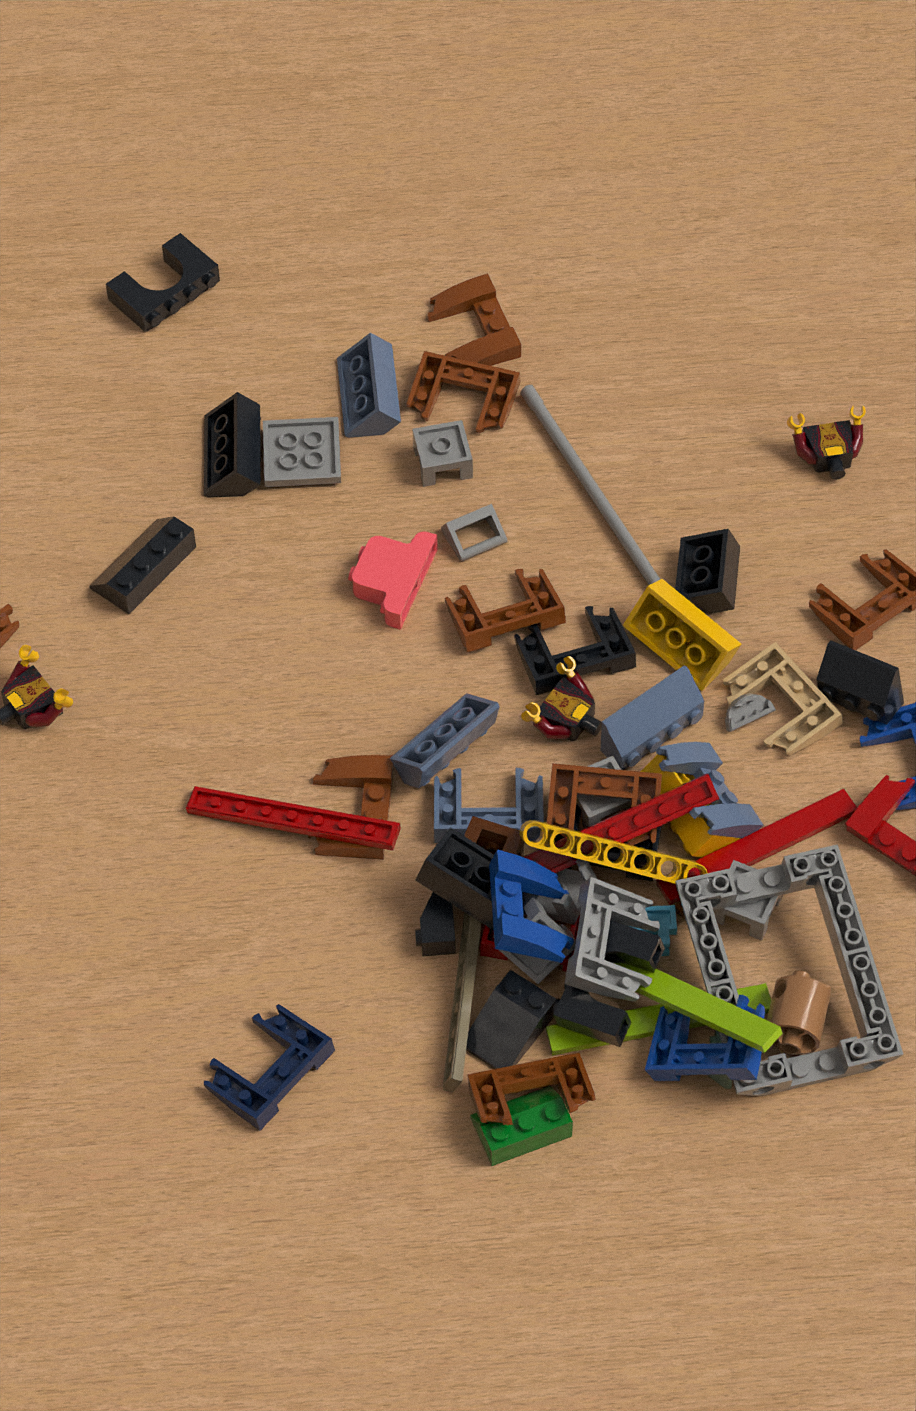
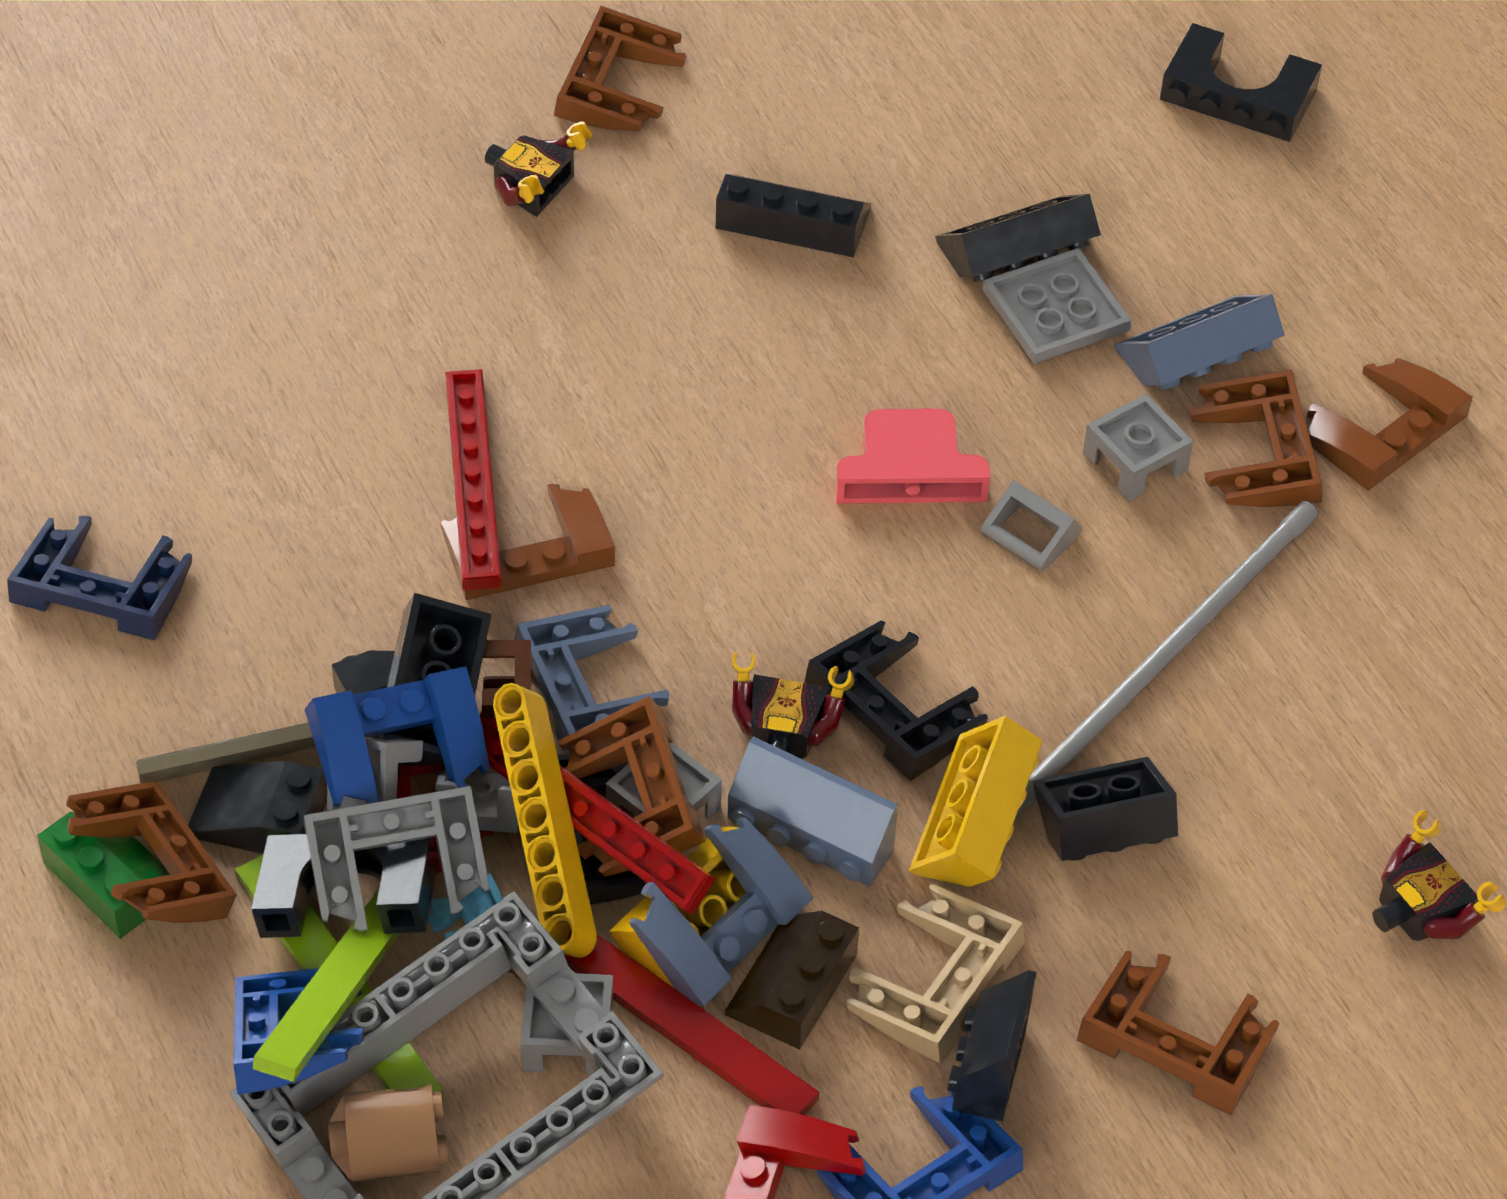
camera: 65 degrees right, 5 degrees down
sand blue slope [390,693,500,788] -> none
dark orange wedge [445,569,566,652] -> none
light grey plate [725,693,776,732] -> none
none -> dark brown slope [725,910,859,1050]

